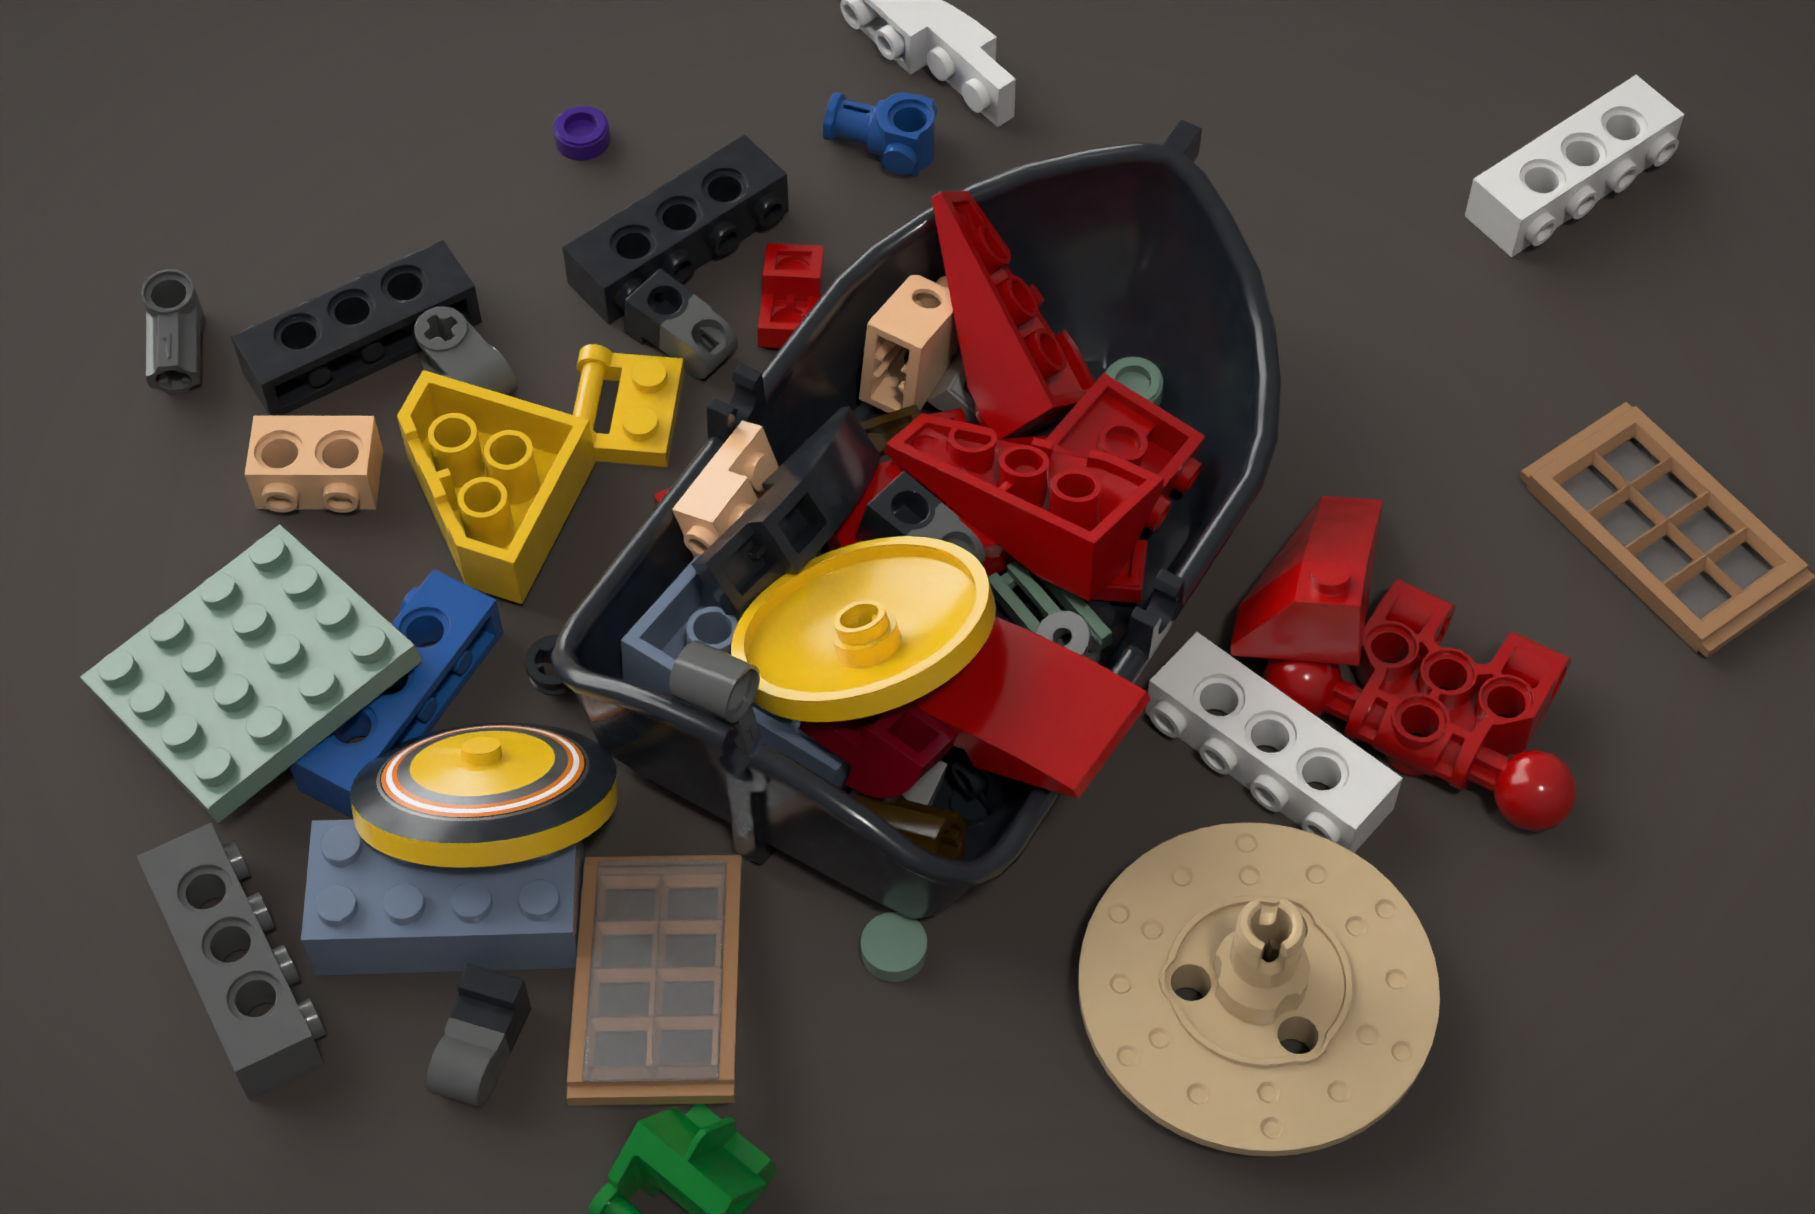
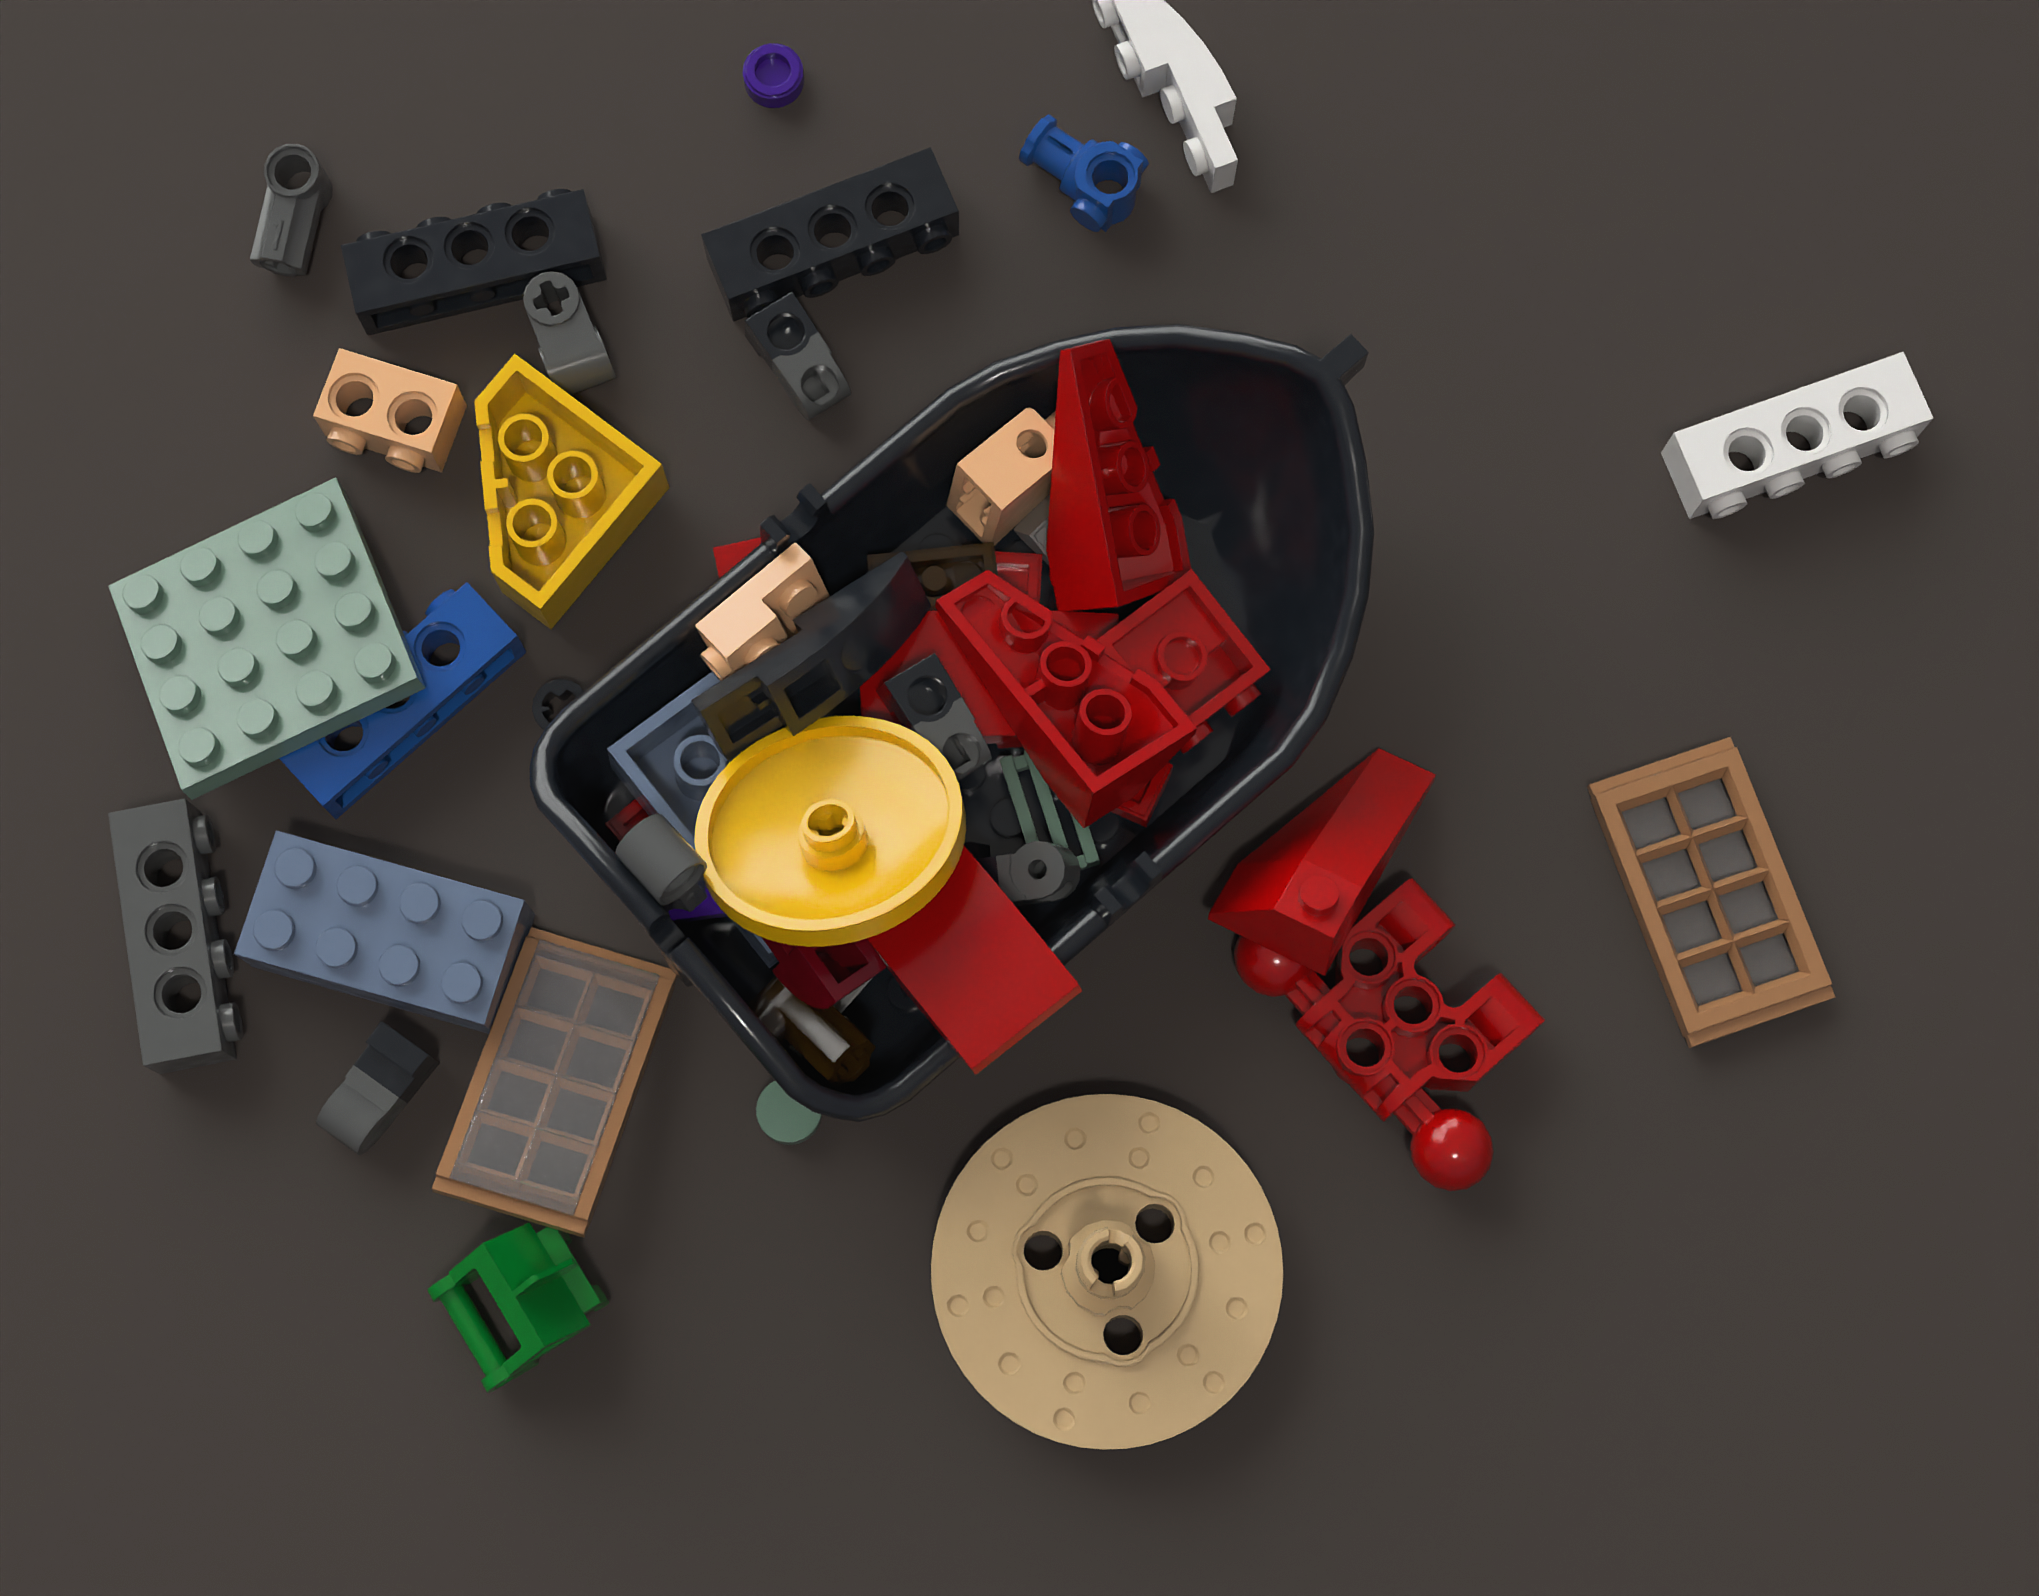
camera: 15 degrees right, 20 degrees up
dish [350,722,618,868] -> none
yellow plate [573,344,685,467] -> none
red slope [757,243,824,348] -> none
sand green tile [1105,357,1163,406] -> none
white brick [1145,632,1402,853] -> none

